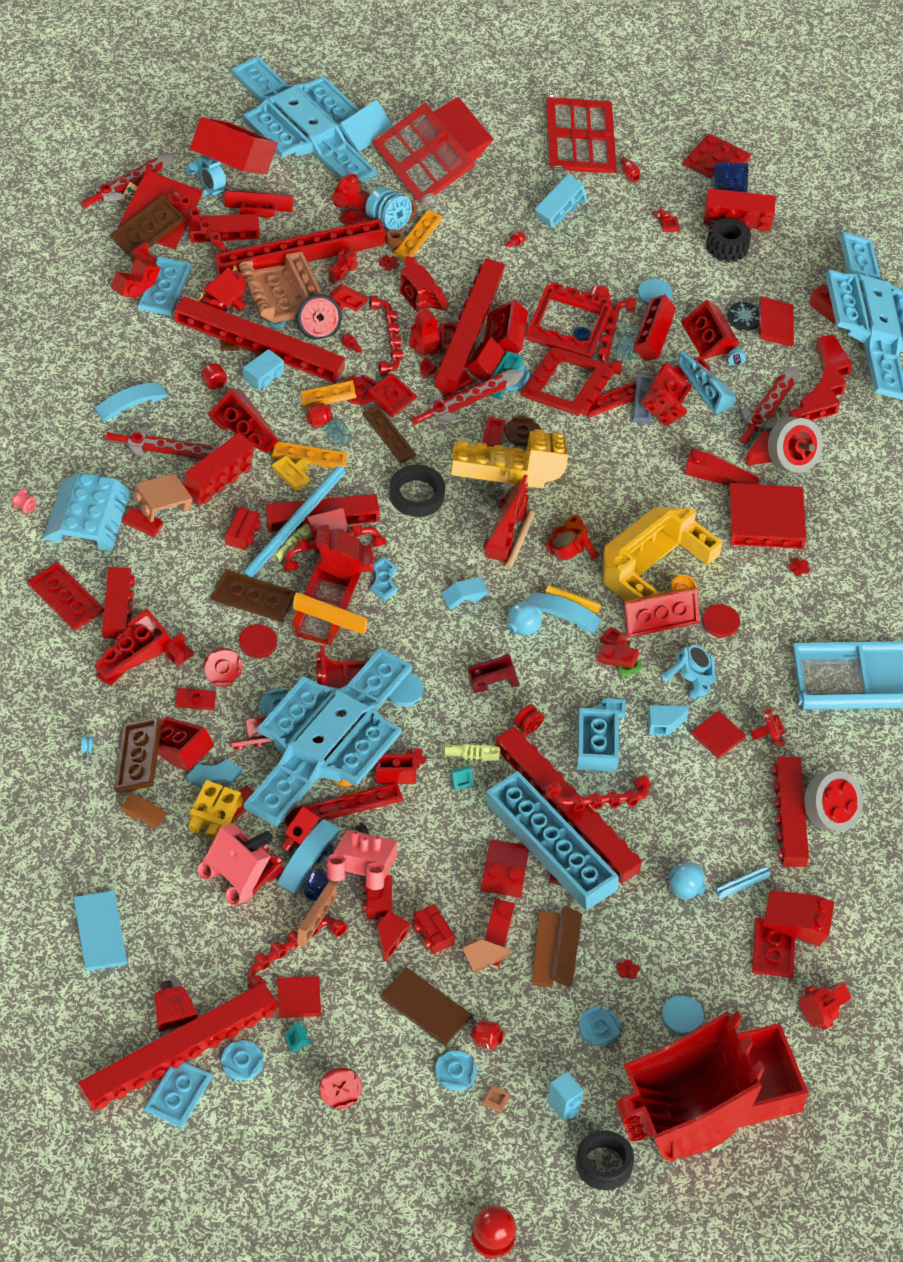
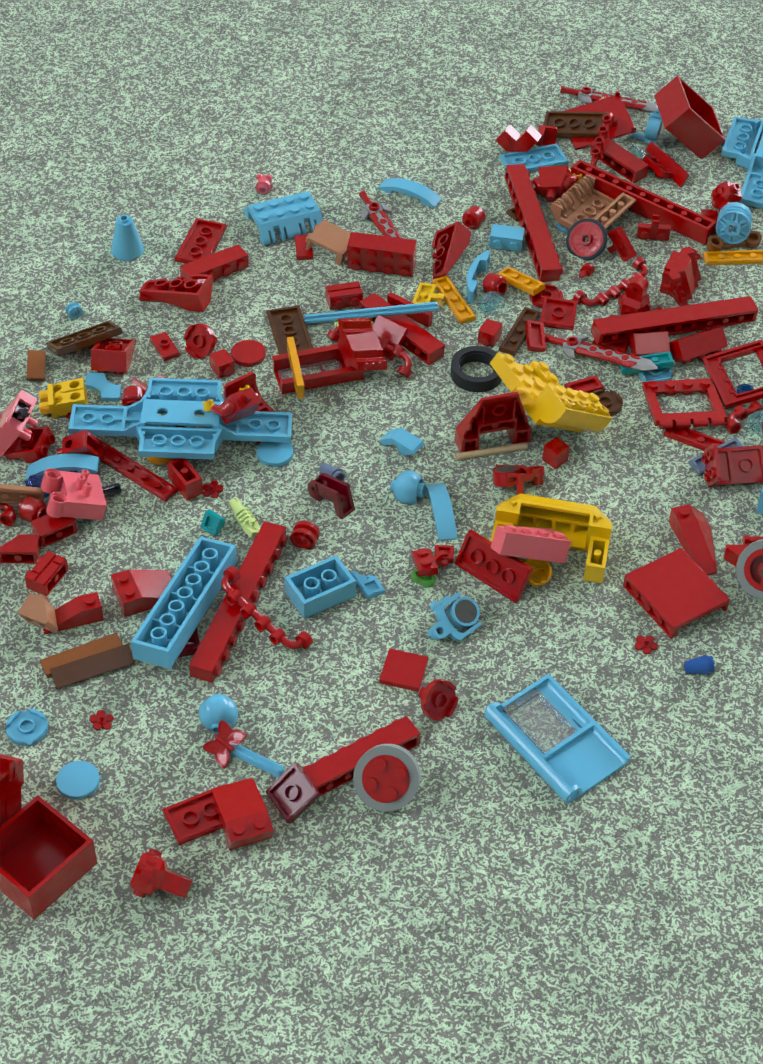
camera: 60 degrees right, 5 degrees down
red panel [164,633,194,667] -> none
medium azure tile [370,557,397,601] -> none
yellow axle [545,585,601,613] -> none
medium azure slope [648,705,689,735] -> none
red tile [702,604,740,638] -> none
none -> red head [18,496,47,523]
none -> medium azure cone [111,215,144,261]
none -> red head [122,385,145,406]
none -> red torso [202,385,261,425]
none -> red piece [203,720,247,768]
none -> red brick [209,349,235,379]
none -> tile [265,762,321,824]
none -> sand blue cone [319,463,345,482]
none -> red tile [387,292,432,327]
none -> medium azure slope [466,250,491,303]
none -> red brick [478,318,503,347]
none -> coral wedge [490,524,571,563]
none -> red tile [525,320,546,352]
none -> red brick [542,437,570,469]
none -> clear light blue piece [628,144,651,160]
none -> blue cone [684,655,715,675]

